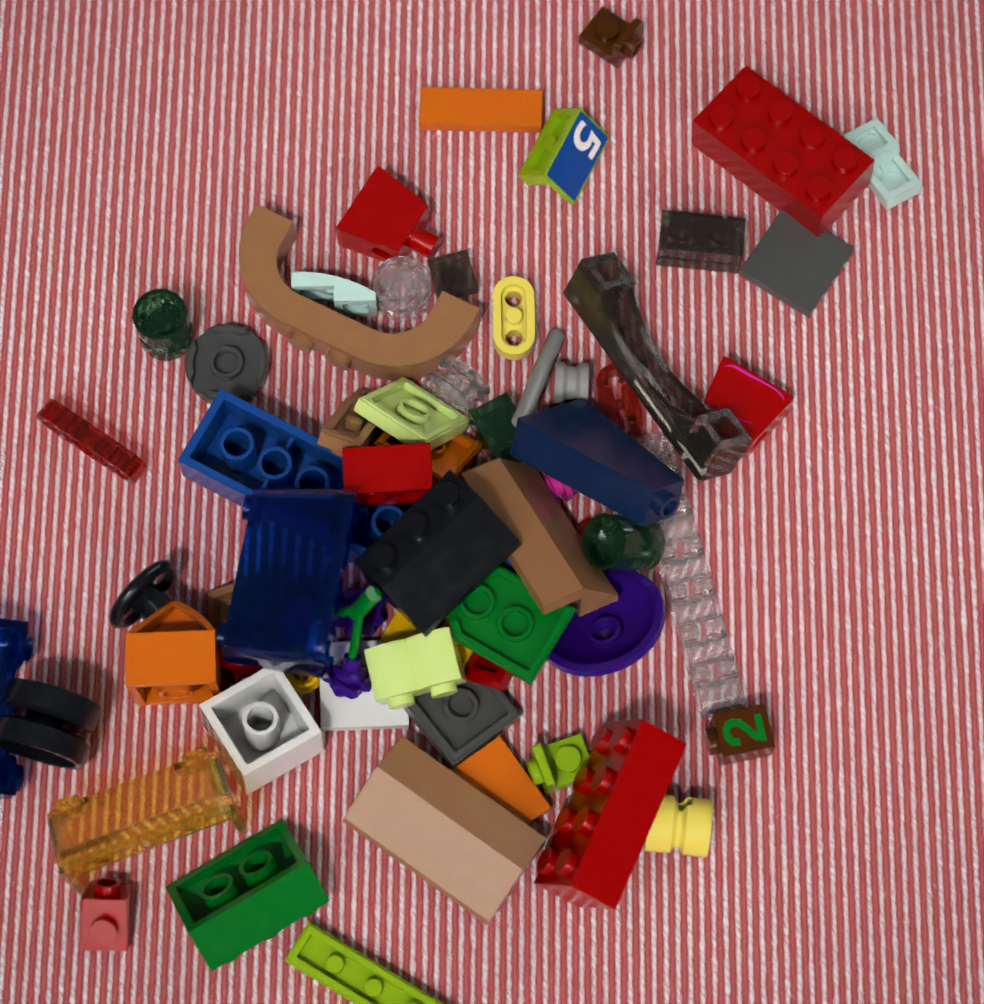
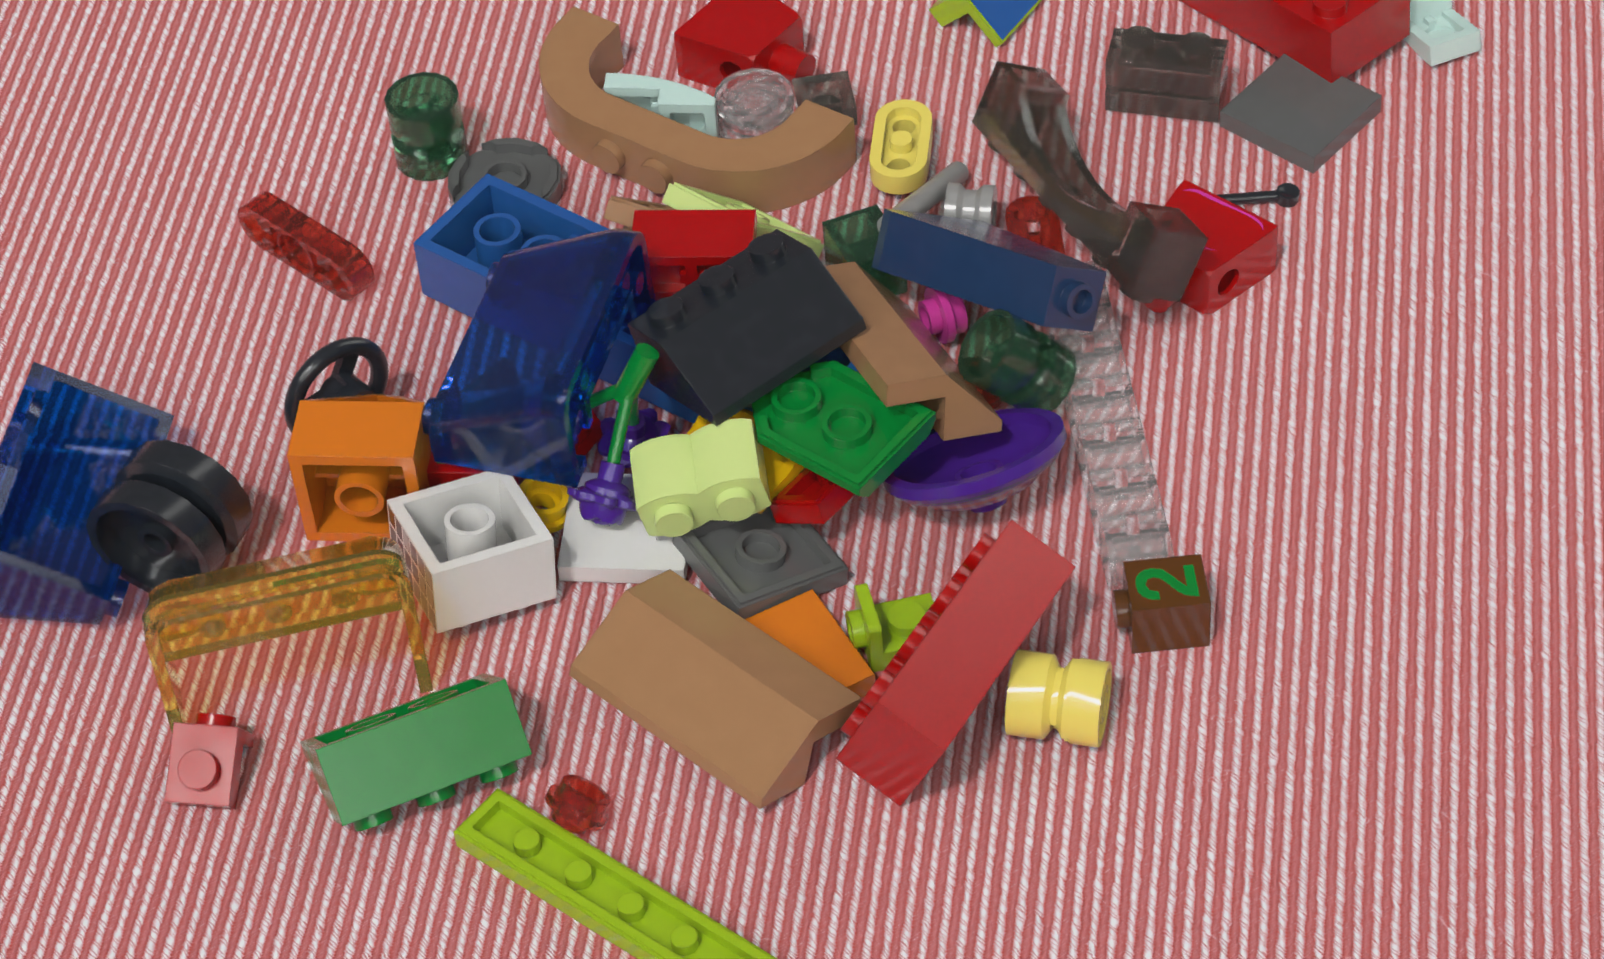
camera: 10 degrees right, 25 degrees down
clear wheel [423,354,490,418] -> none
none -> clear red plate [544,774,611,834]
none -> black hinge [1217,183,1300,207]

